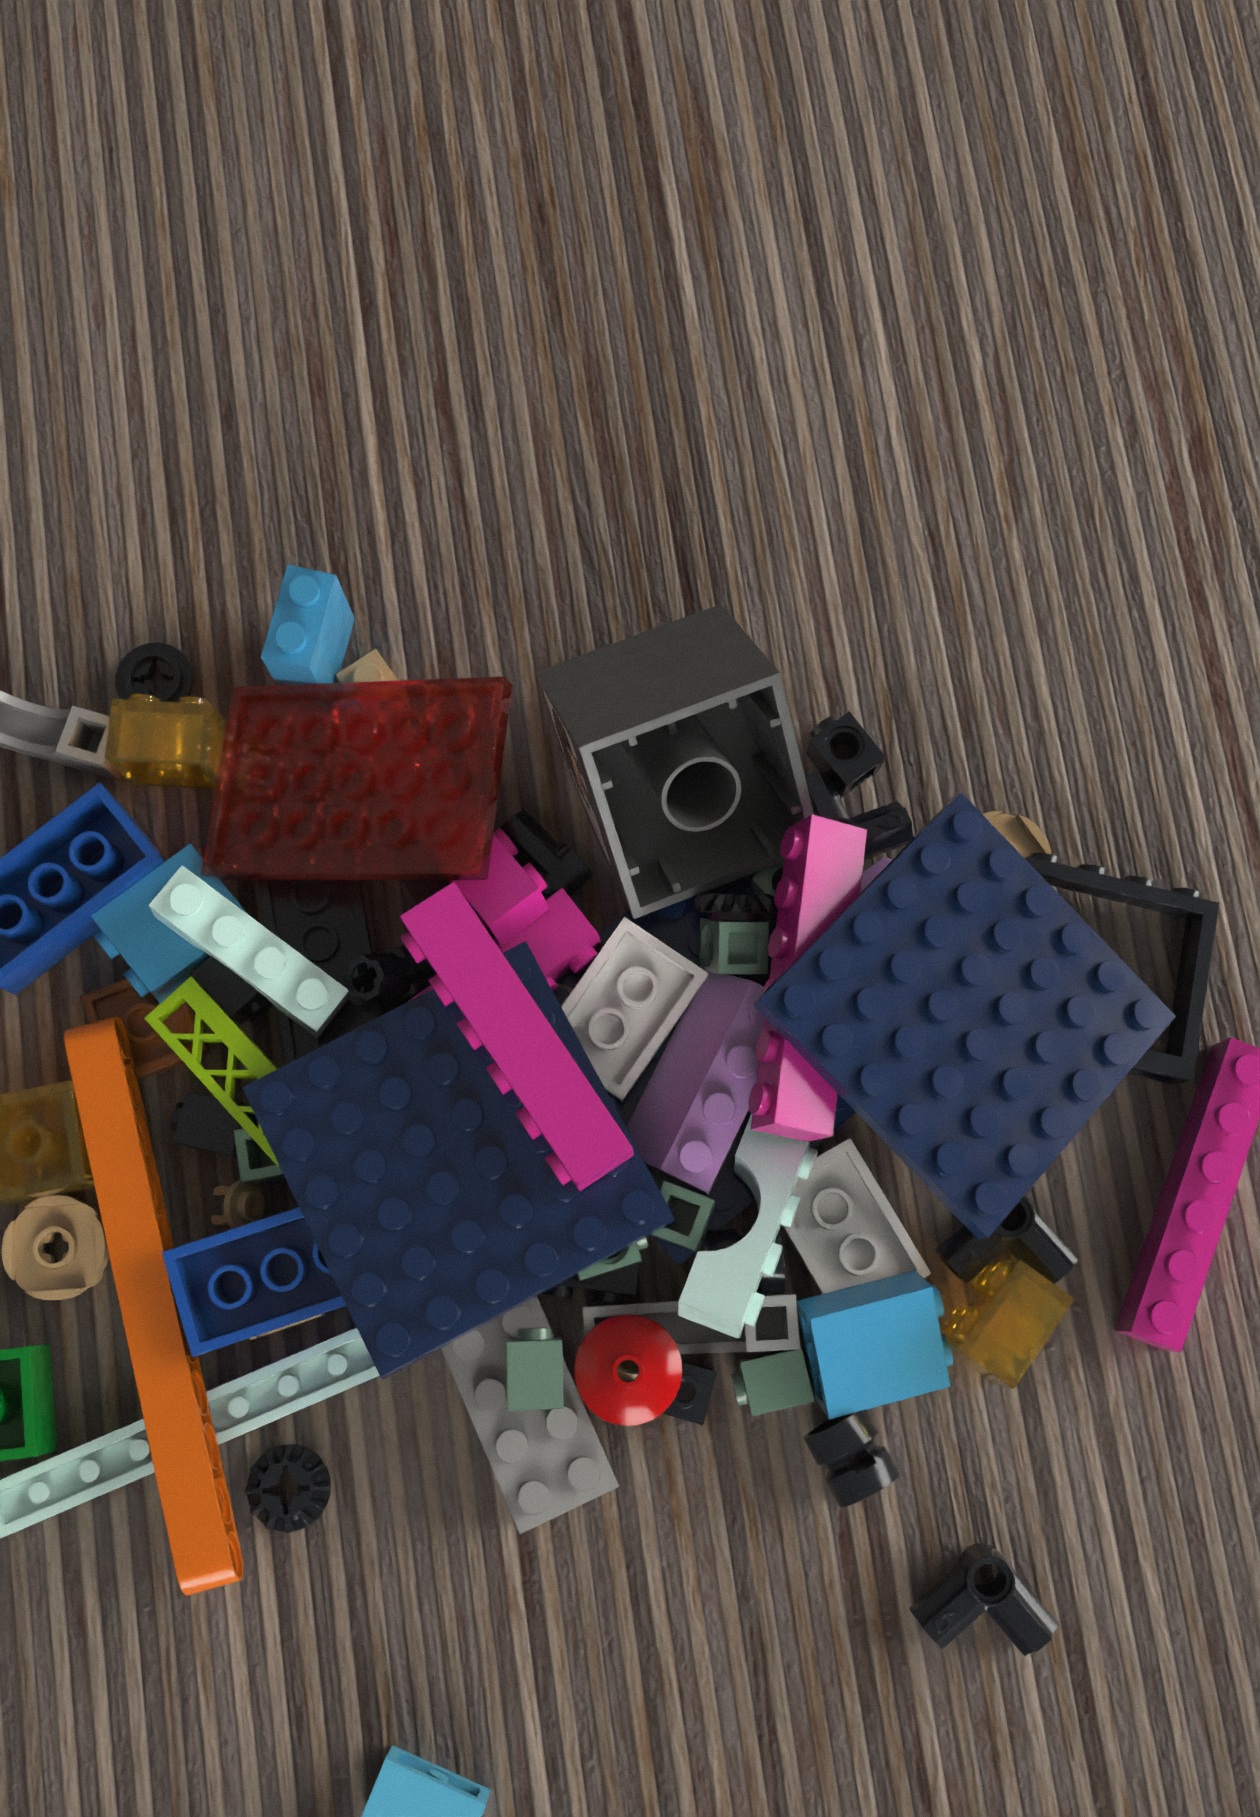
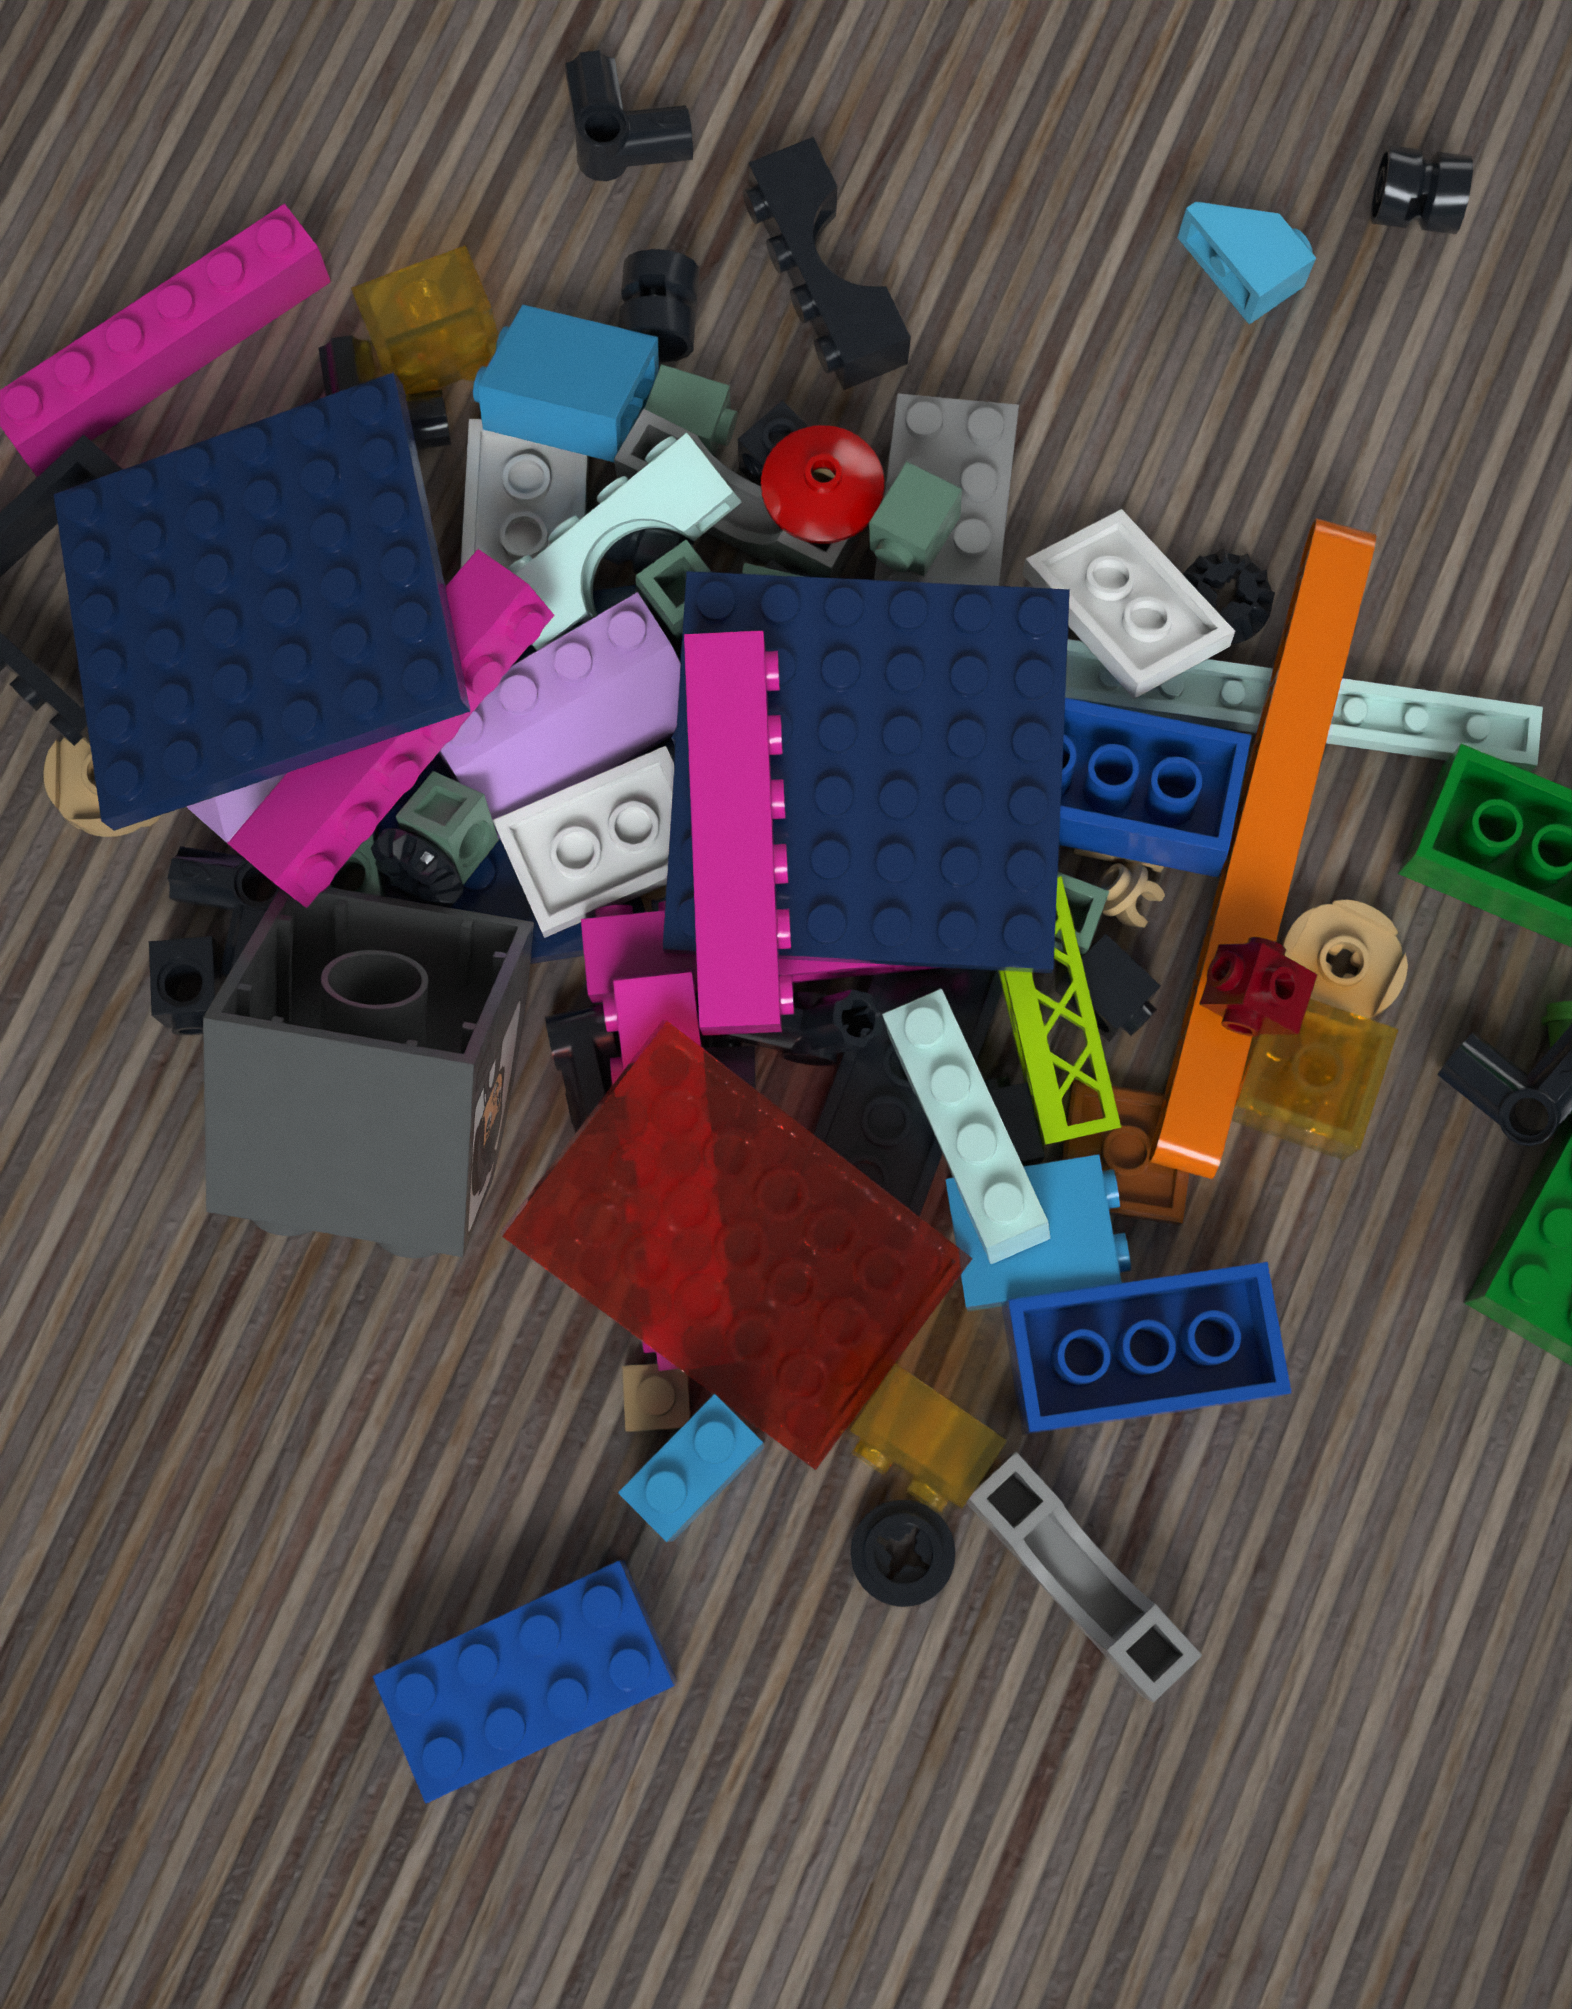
camera: 150 degrees left, 0 degrees up
none -> blue brick [372,1560,678,1804]
none -> black arch [743,137,911,391]
none -> white plate [1022,509,1235,699]
none -> dark red brick [1199,937,1318,1037]

